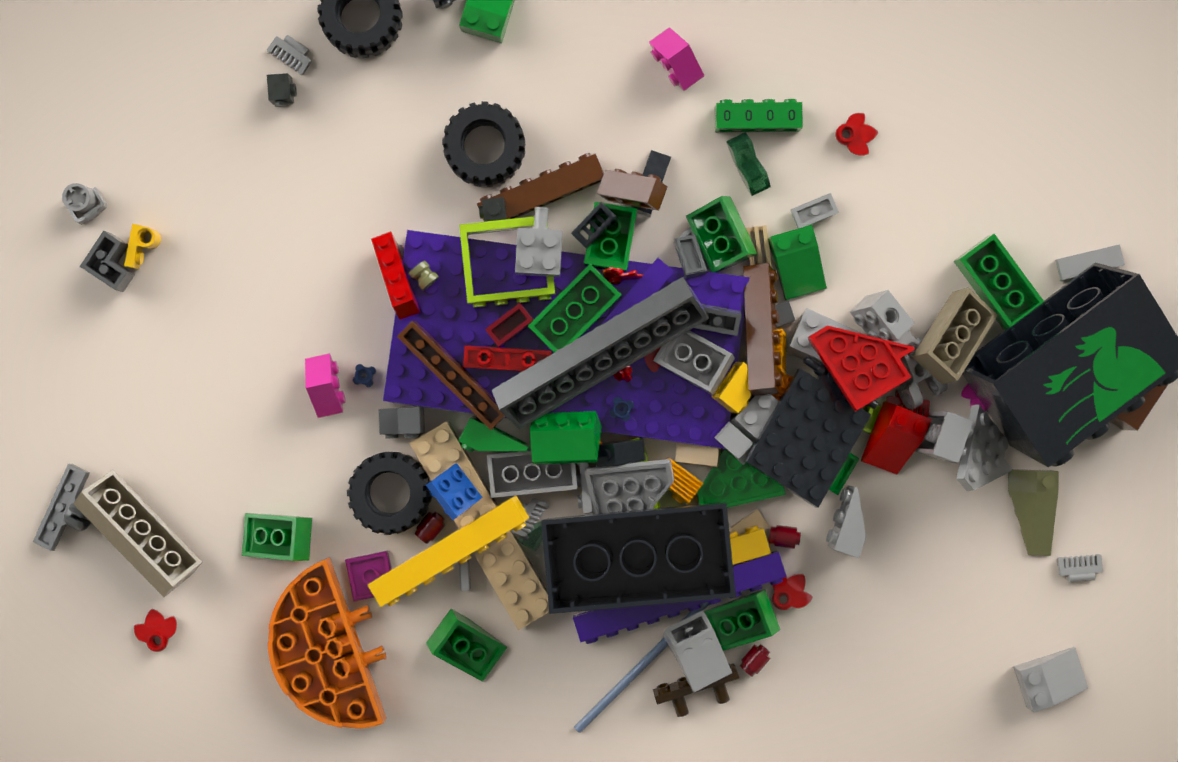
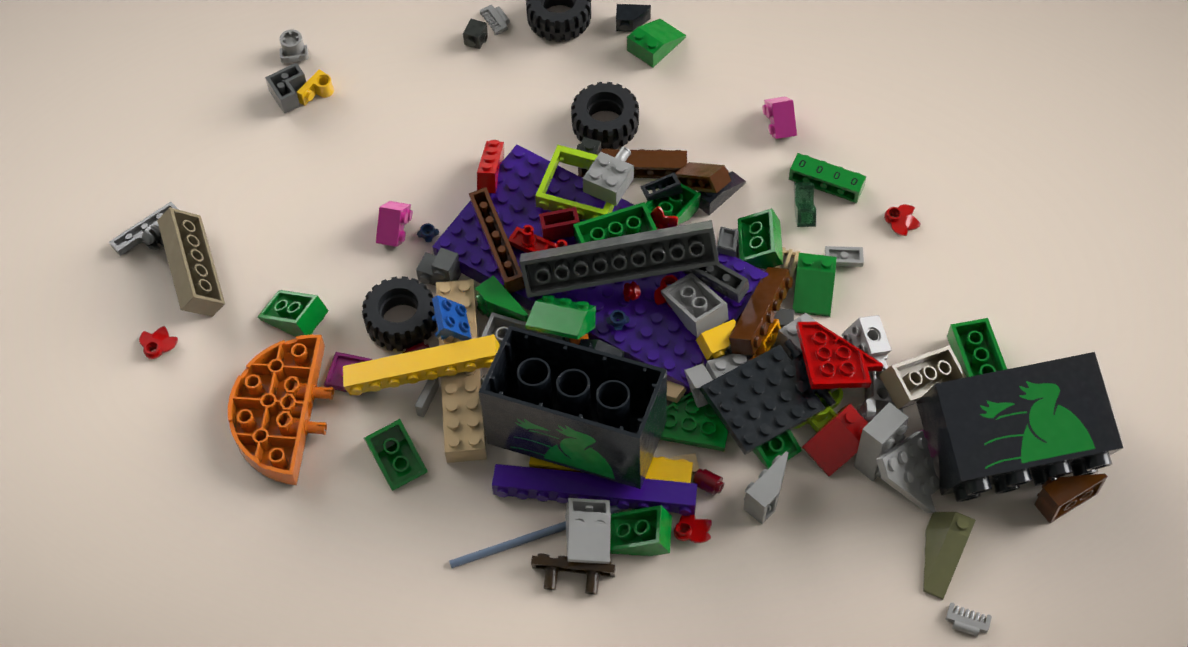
camera: 20 degrees right, 30 degrees down
olive wheel [409,260,439,291] -> none
dark red brick [739,644,771,677] -> none

